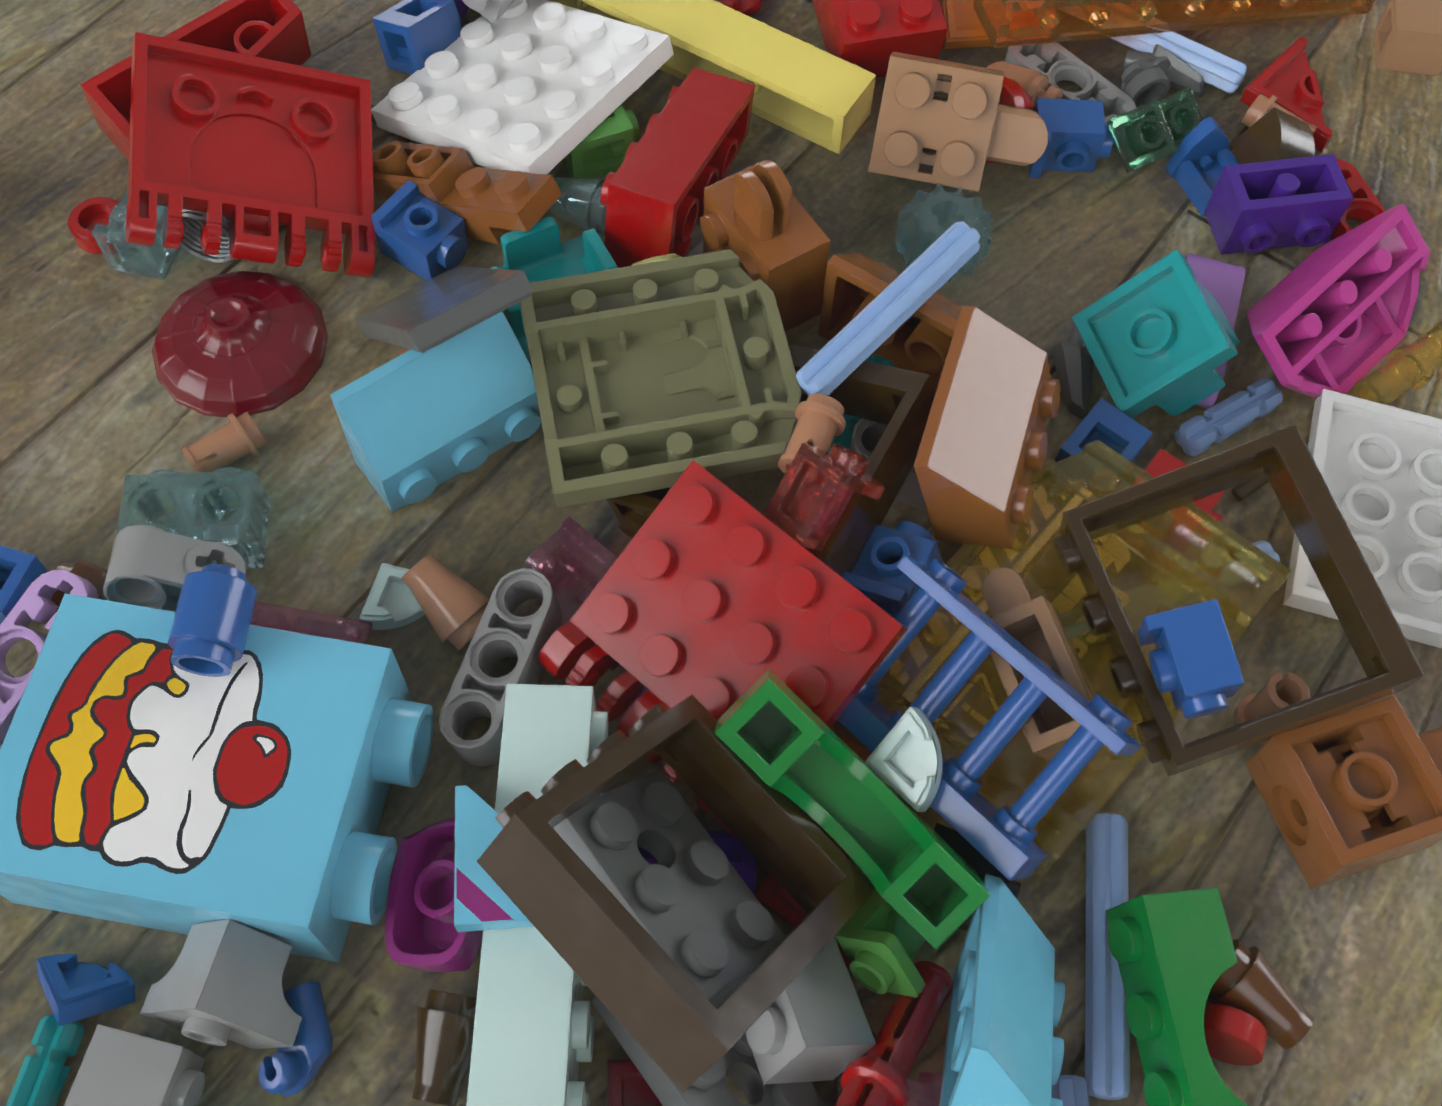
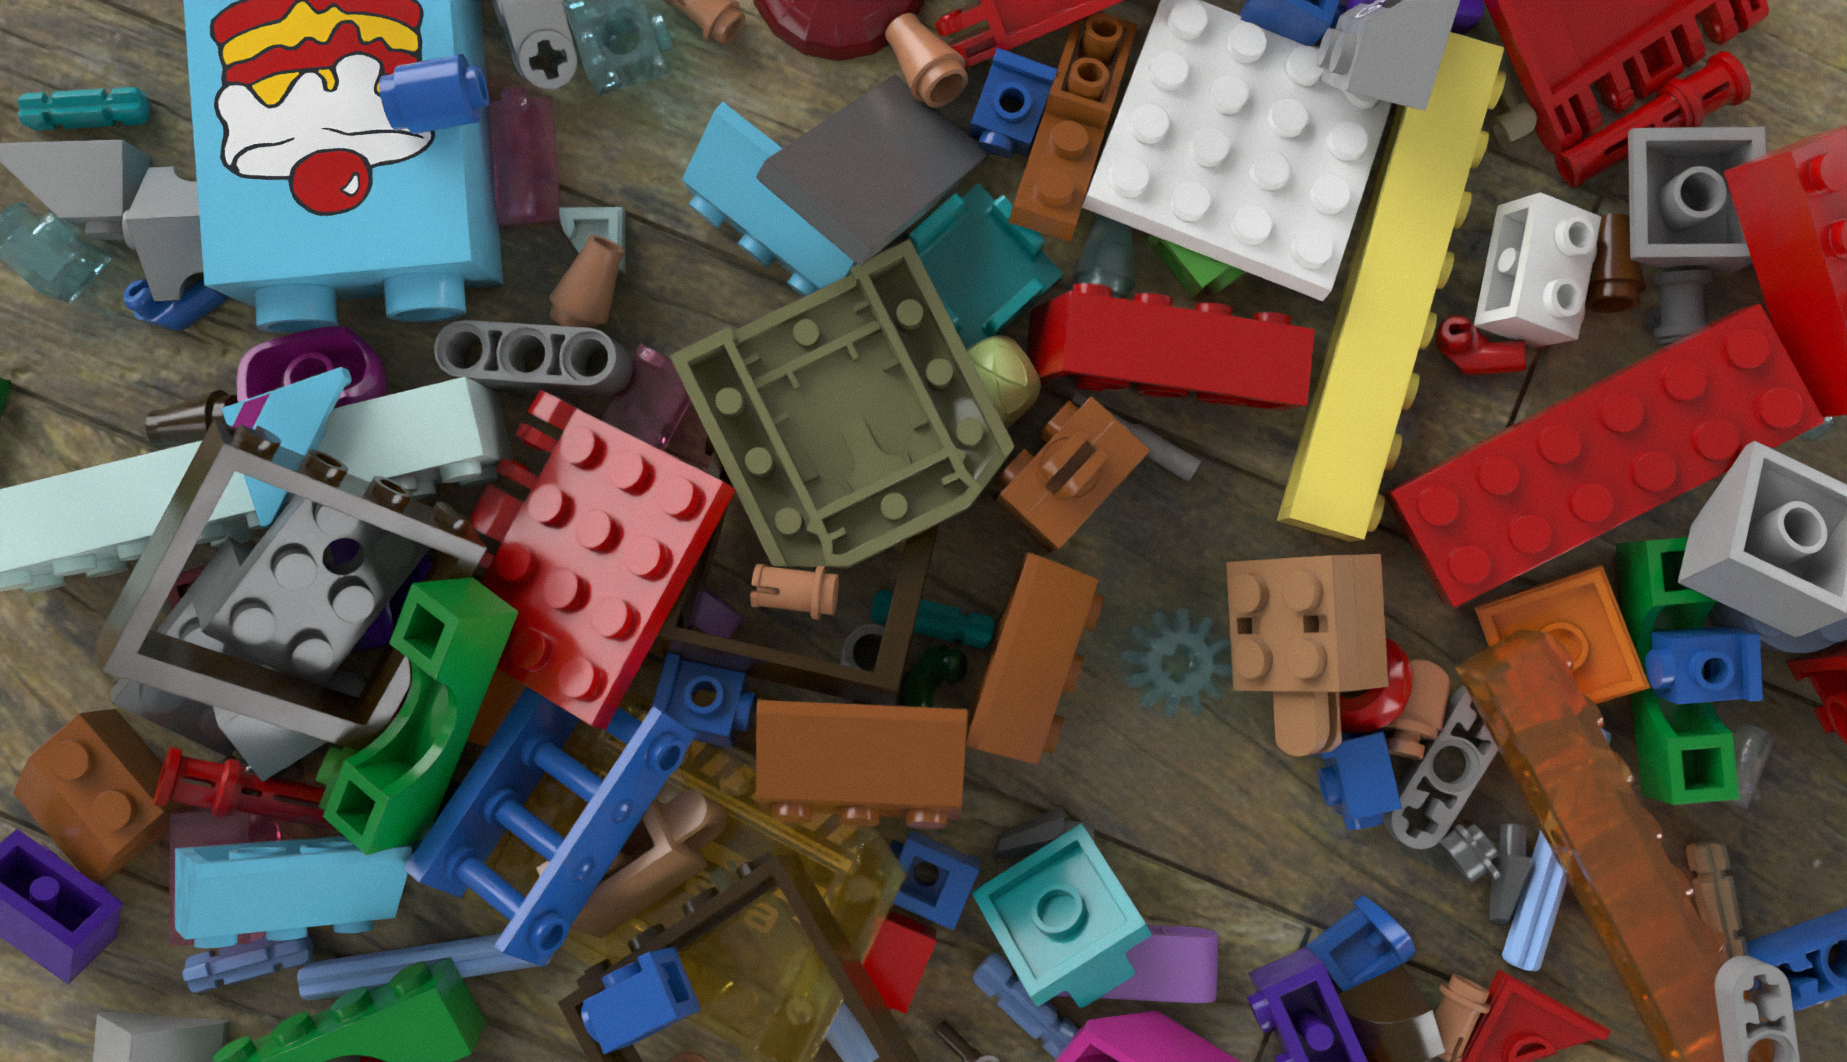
camera: 80 degrees right, 25 degrees up
blue tile [37,954,135,1026] -> none
clear red bracket [764,443,885,551] -> none
light blue axle [796,221,980,397] -> none
light aqua tile [865,707,942,812] -> none
clear green slope [1107,87,1204,173] -> none
none -> nougat cone [885,13,968,108]

